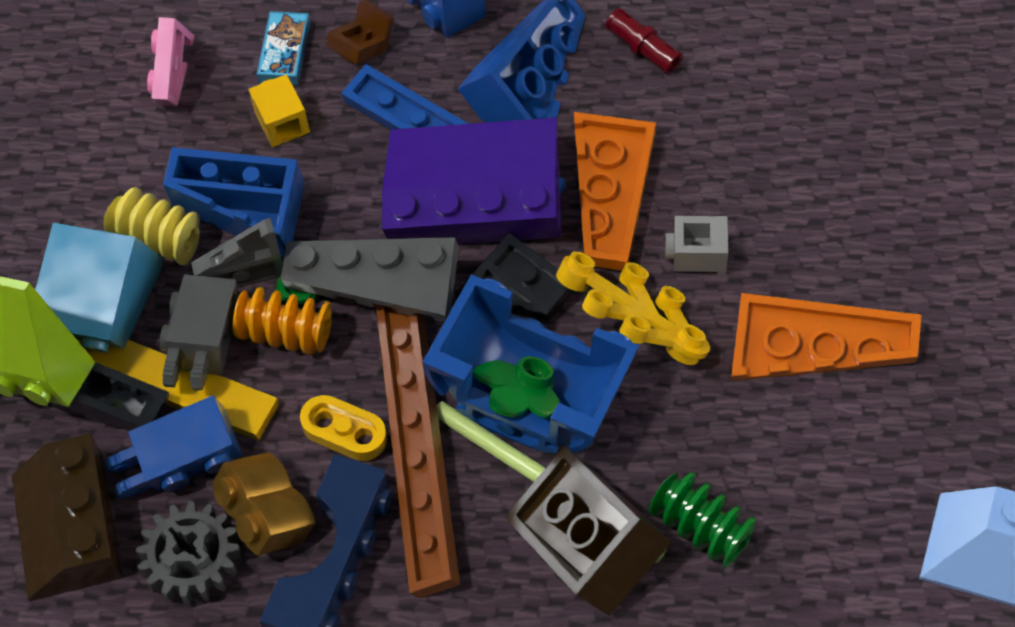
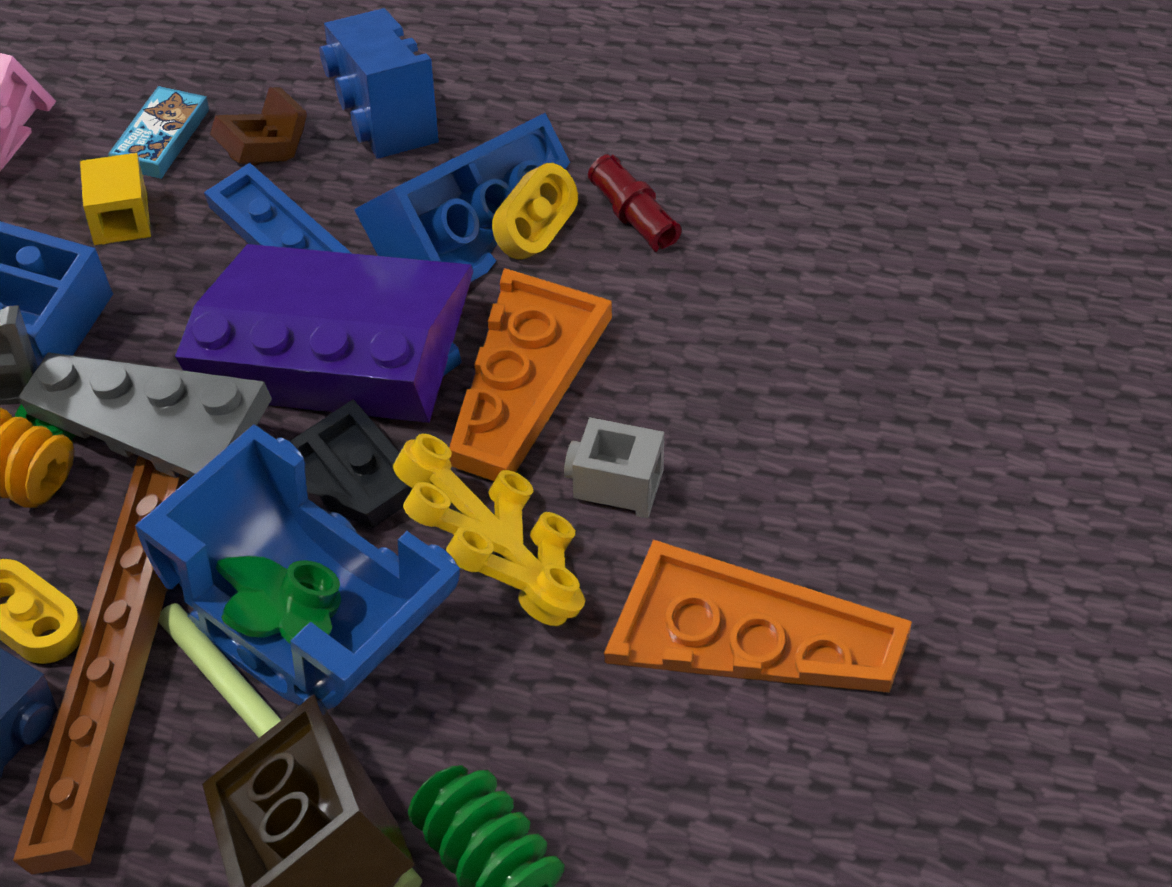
camera: 10 degrees right, 10 degrees down
none -> yellow plate [492,163,578,259]

